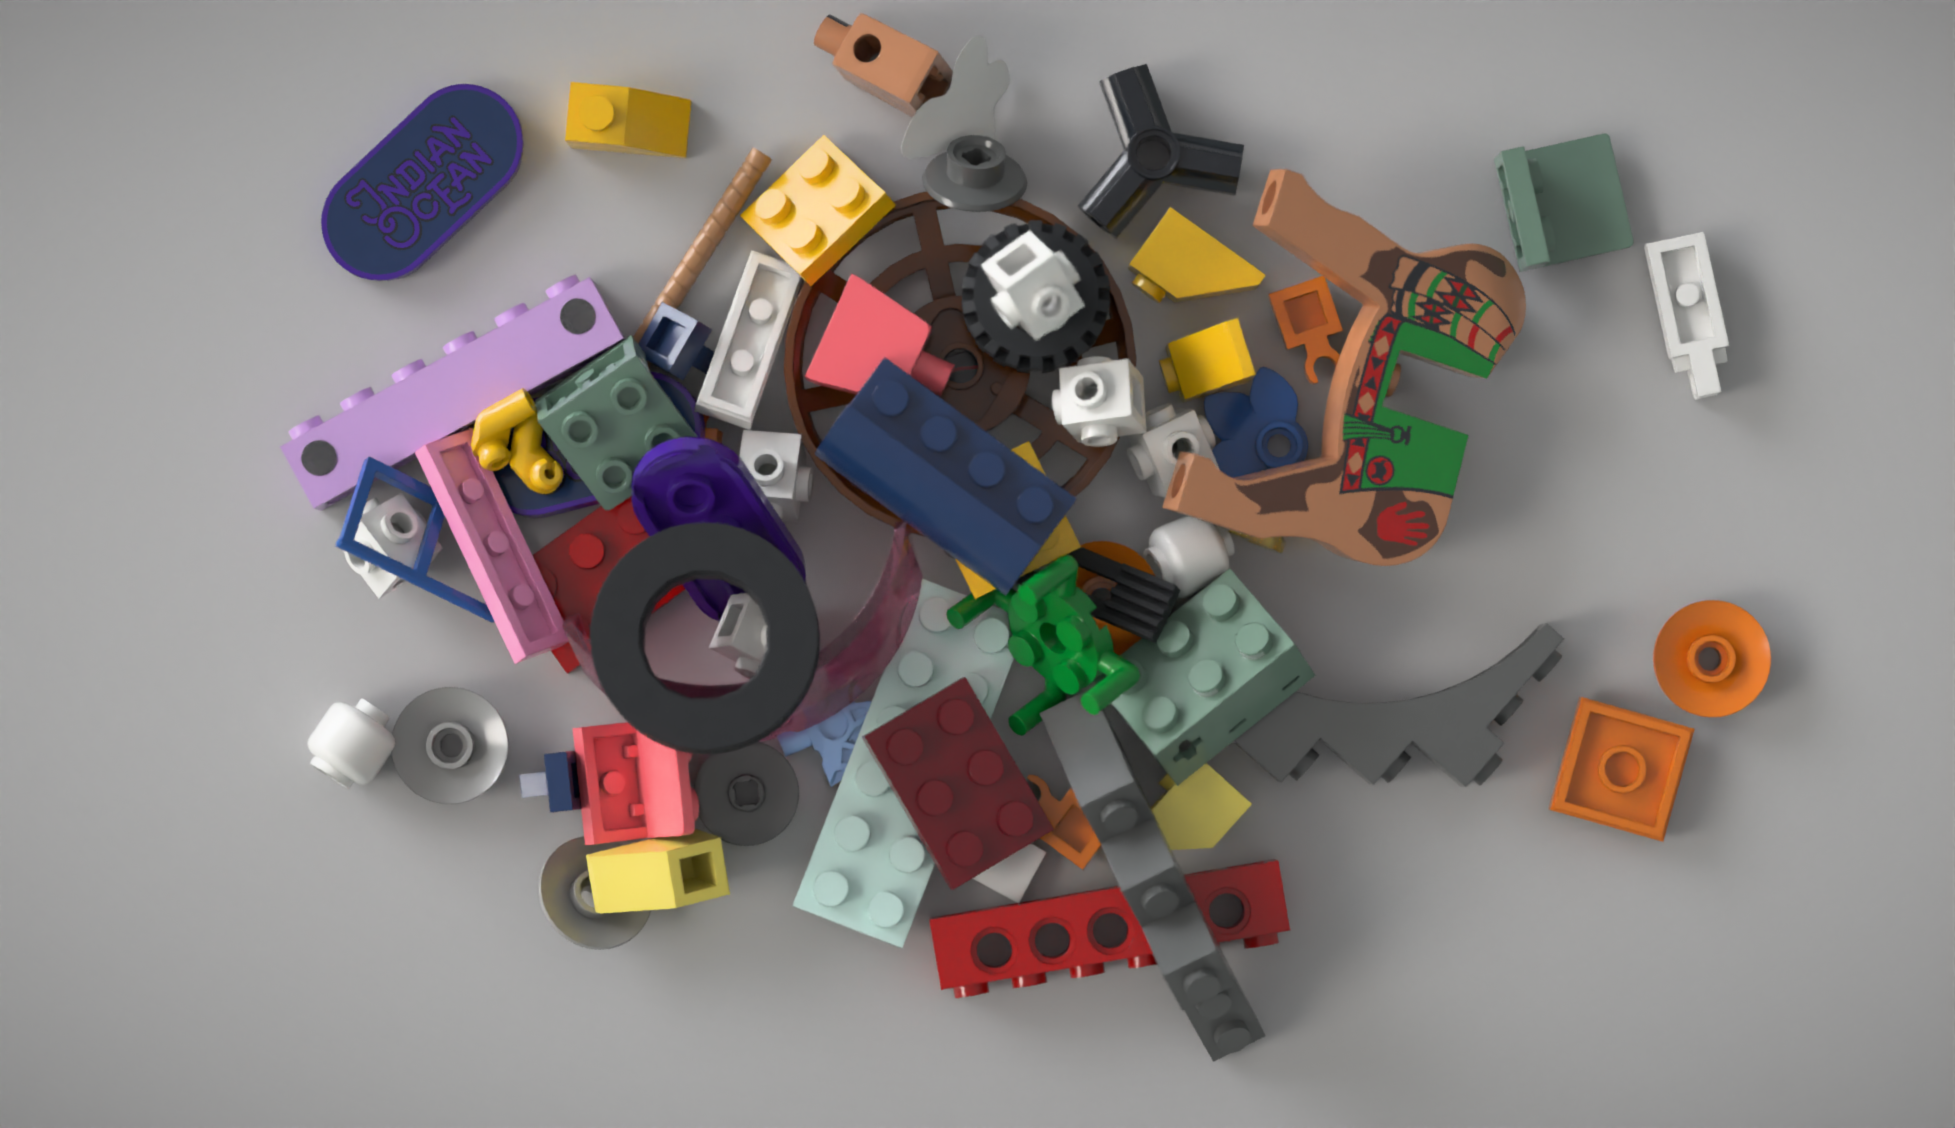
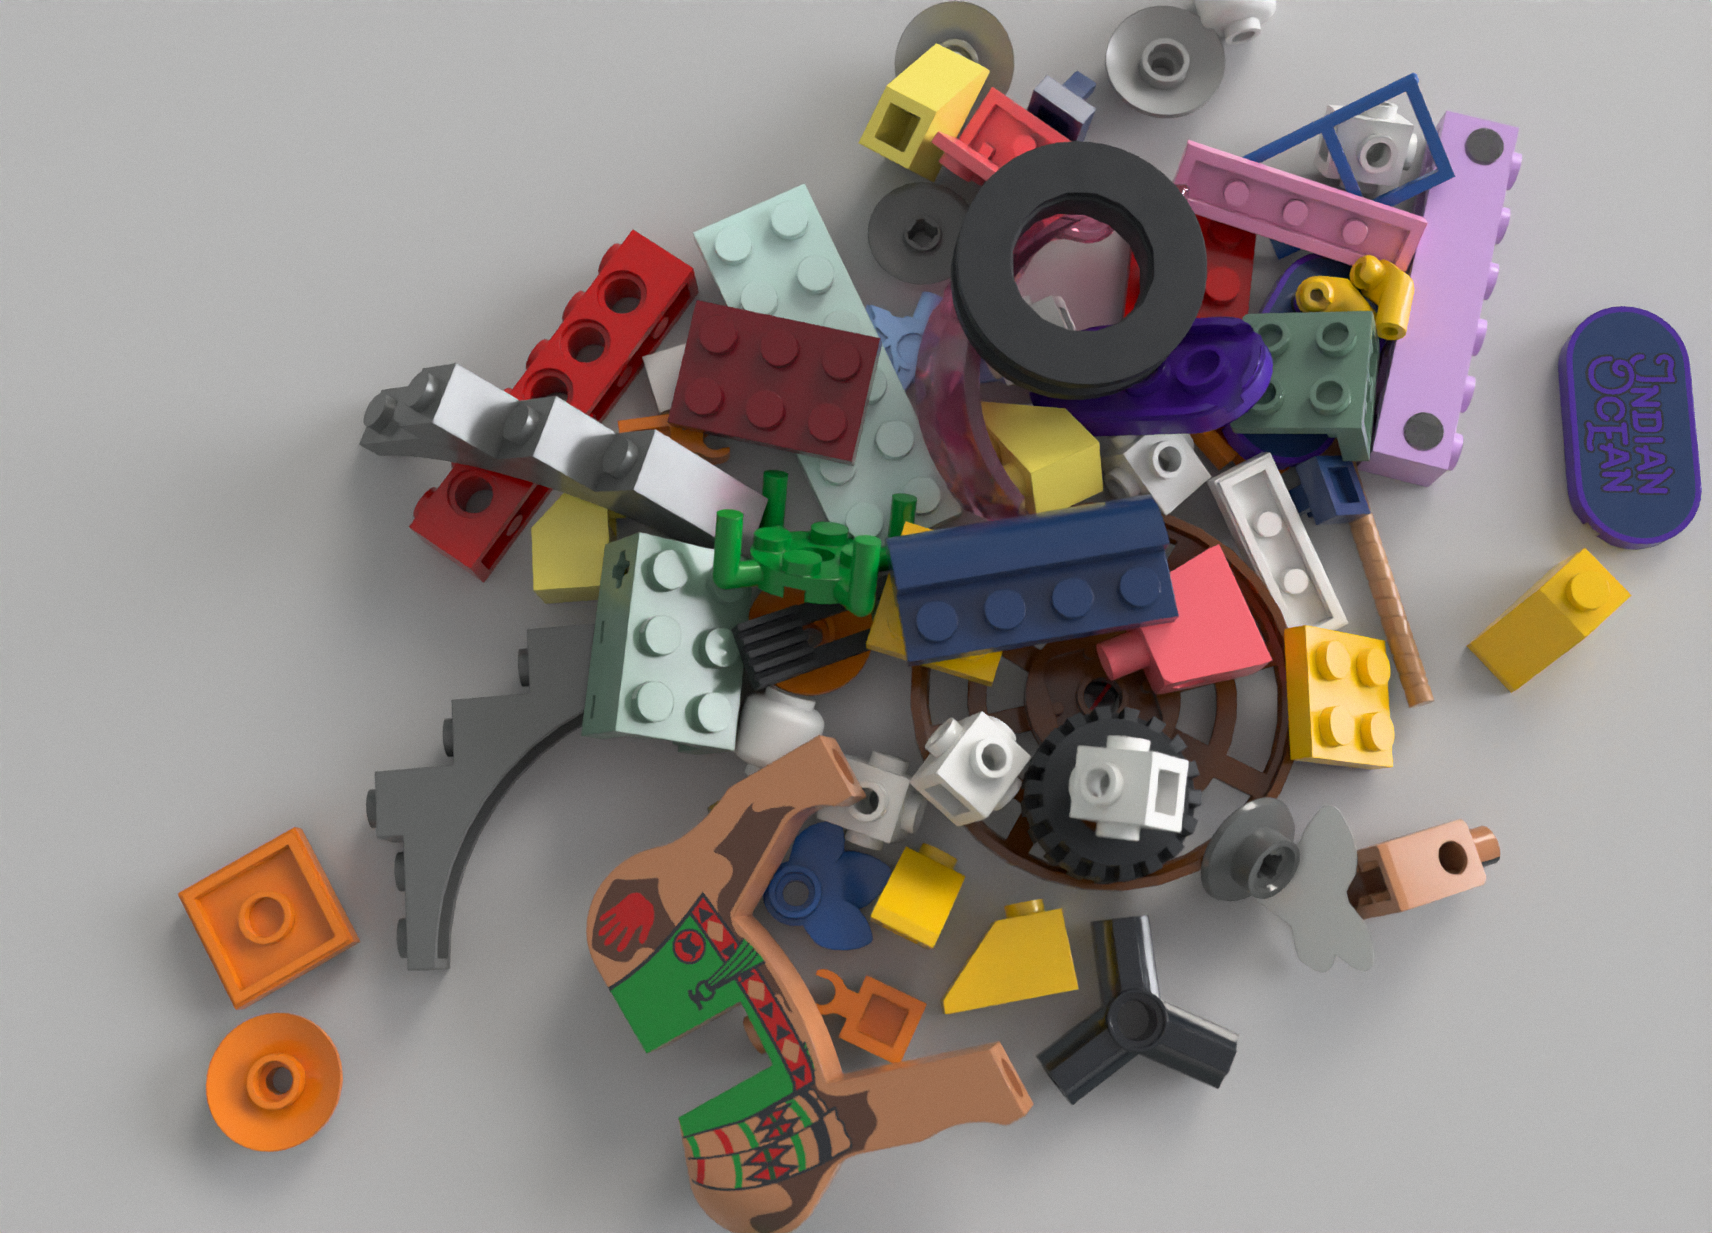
camera: 135 degrees right, 10 degrees down
none -> light yellow slope [967,401,1103,514]

